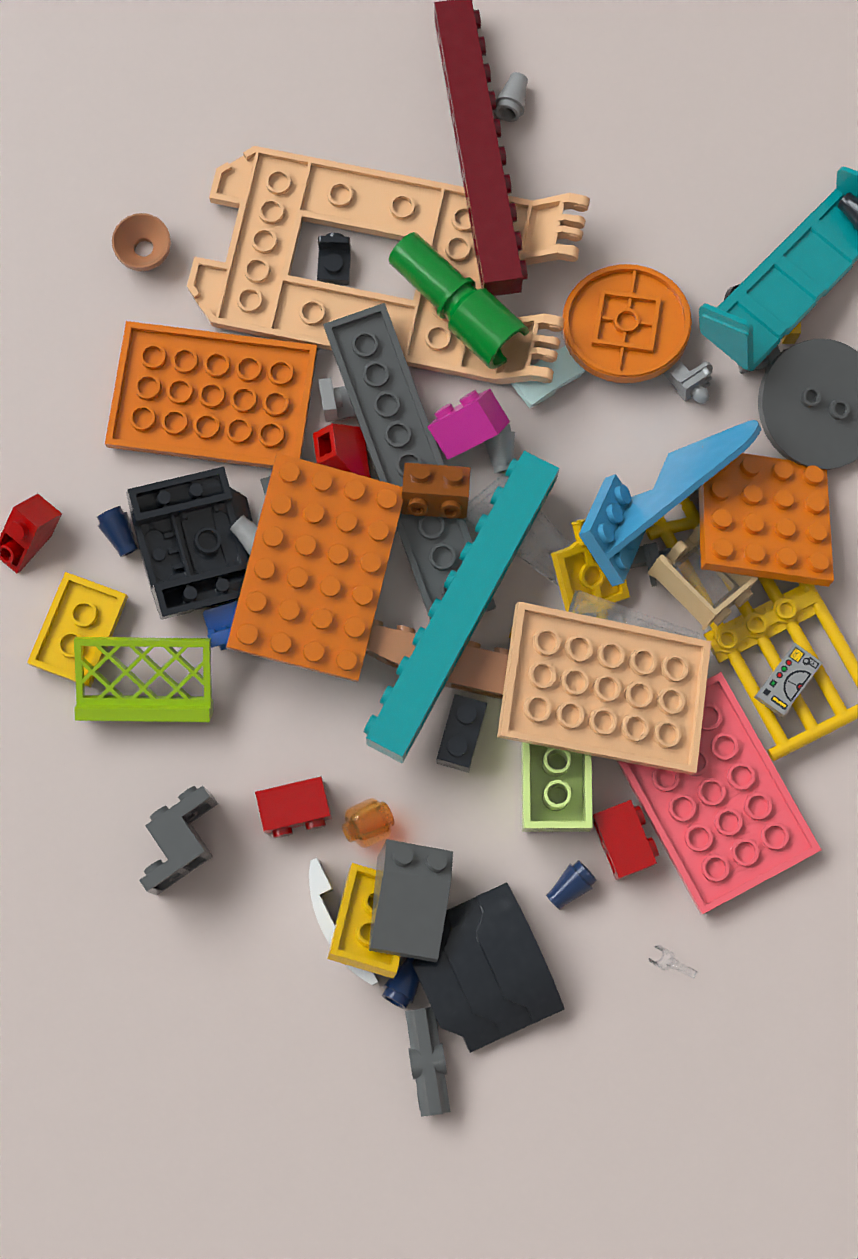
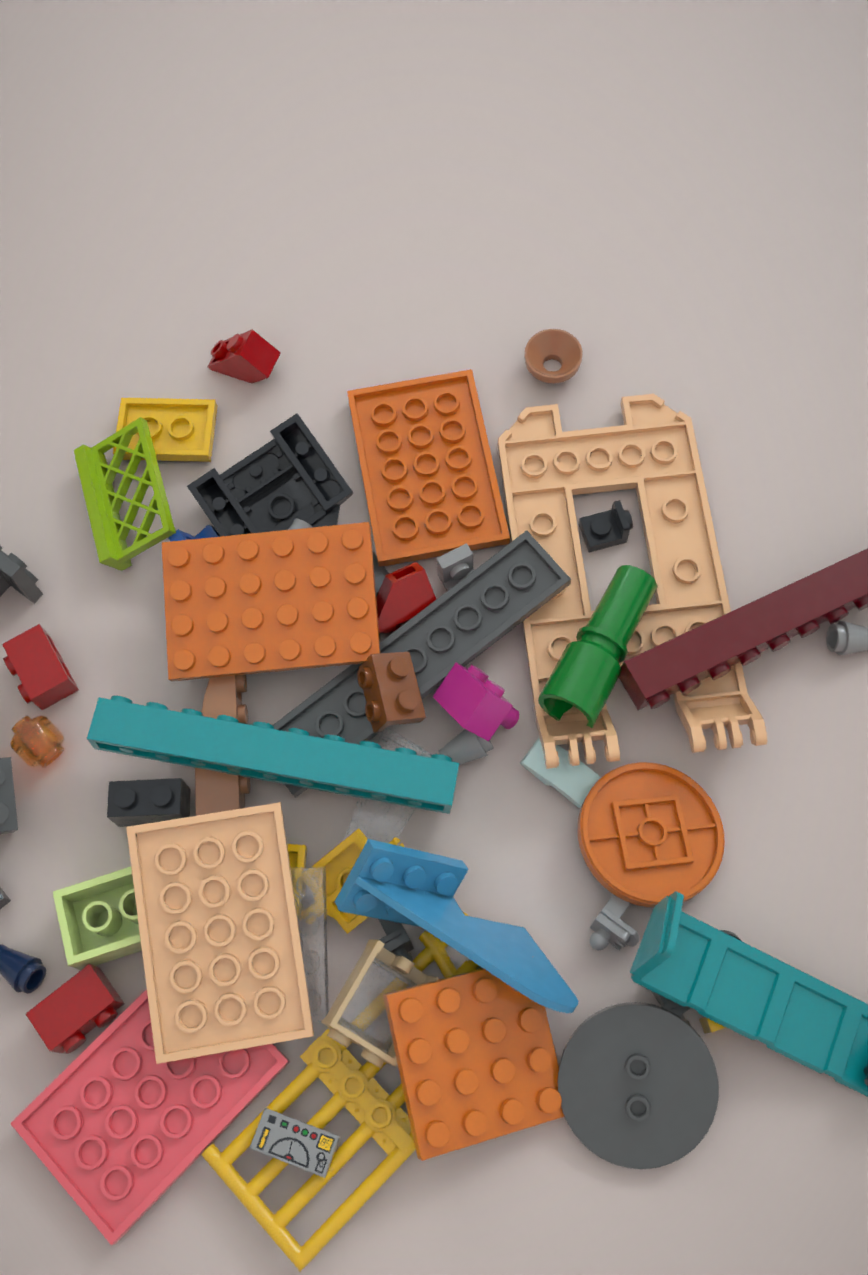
camera: 75 degrees right, 10 degrees down
dark blue cone [97,506,138,557] -> none

